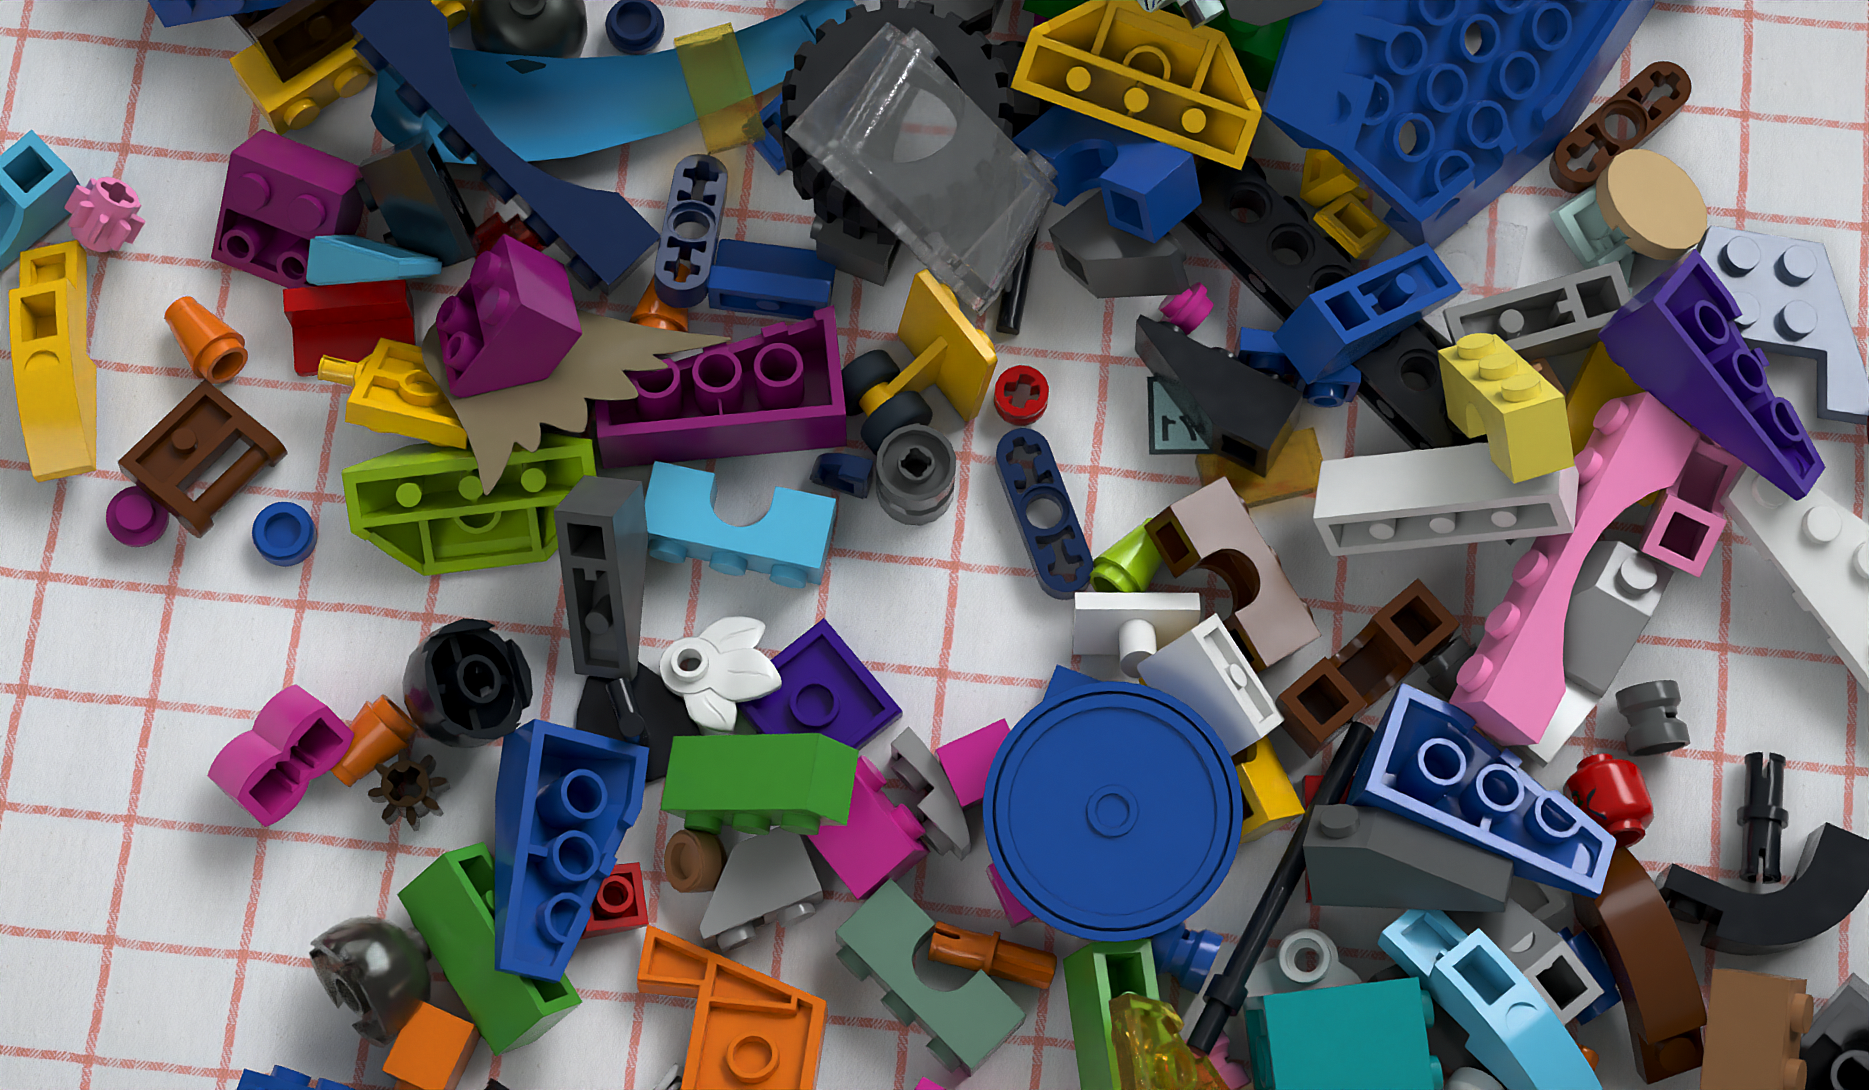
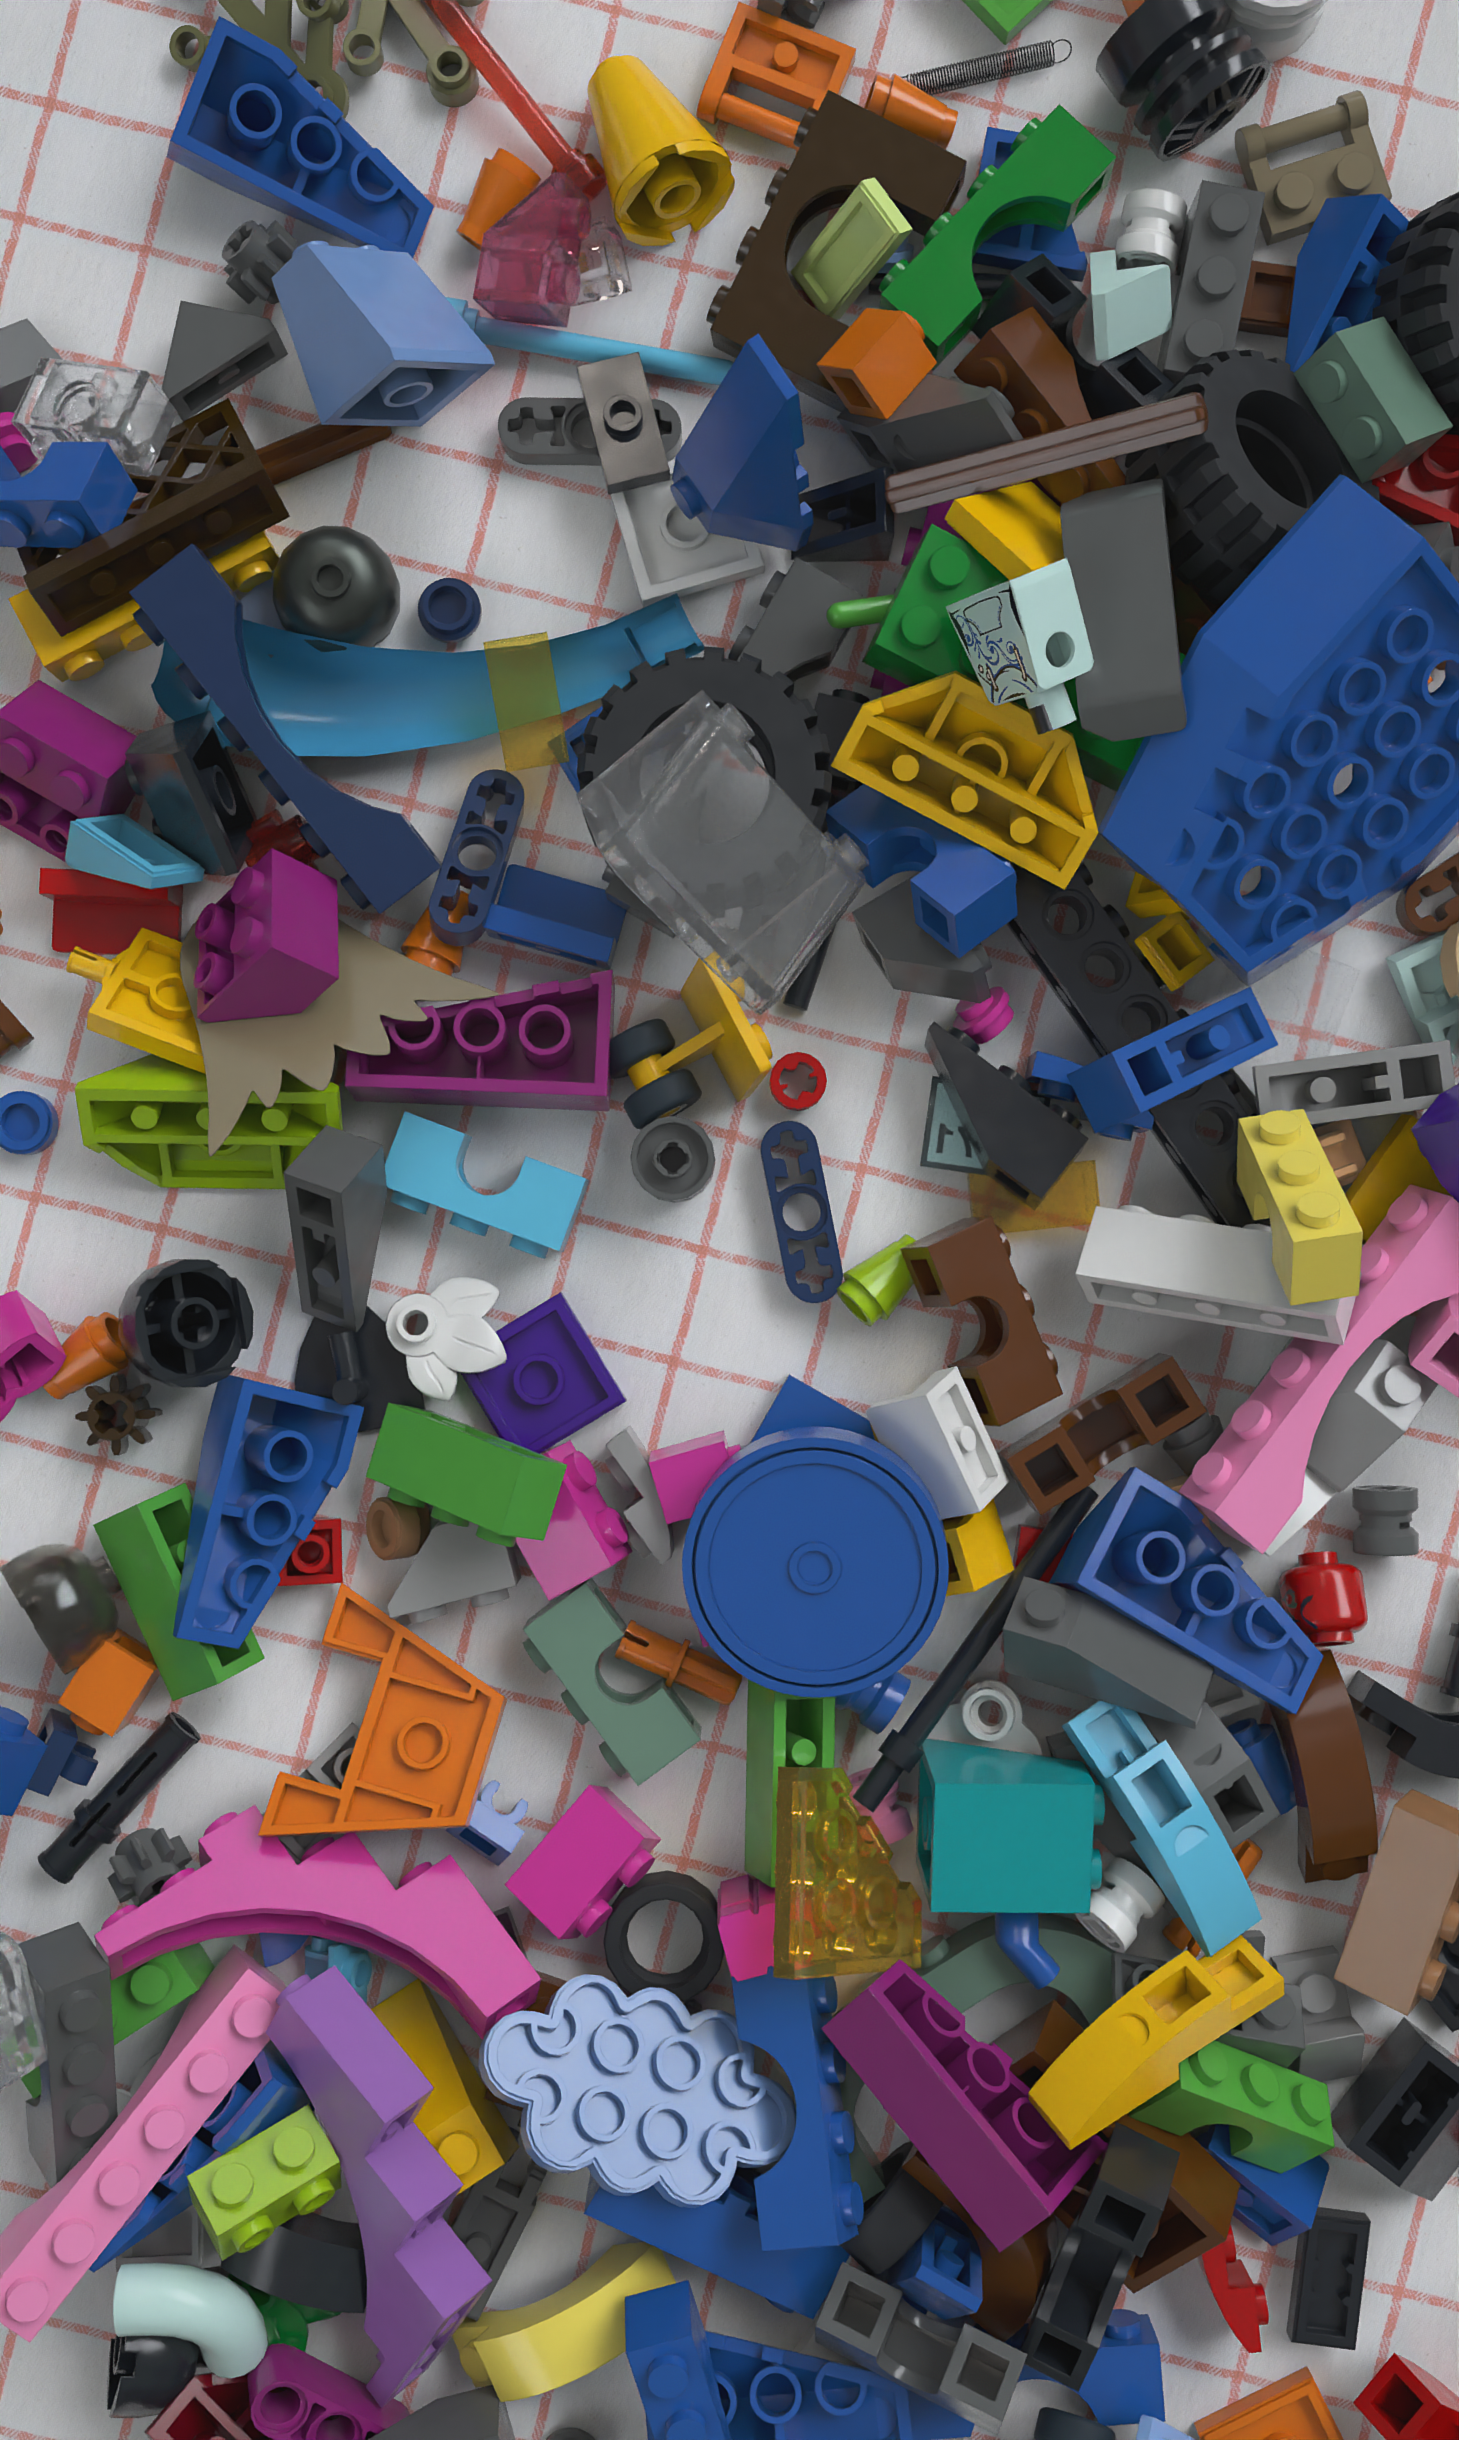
camera: 10 degrees right, 15 degrees up
dark blue tile [809,453,874,499] -> none
white tile [1072,592,1201,678] -> none

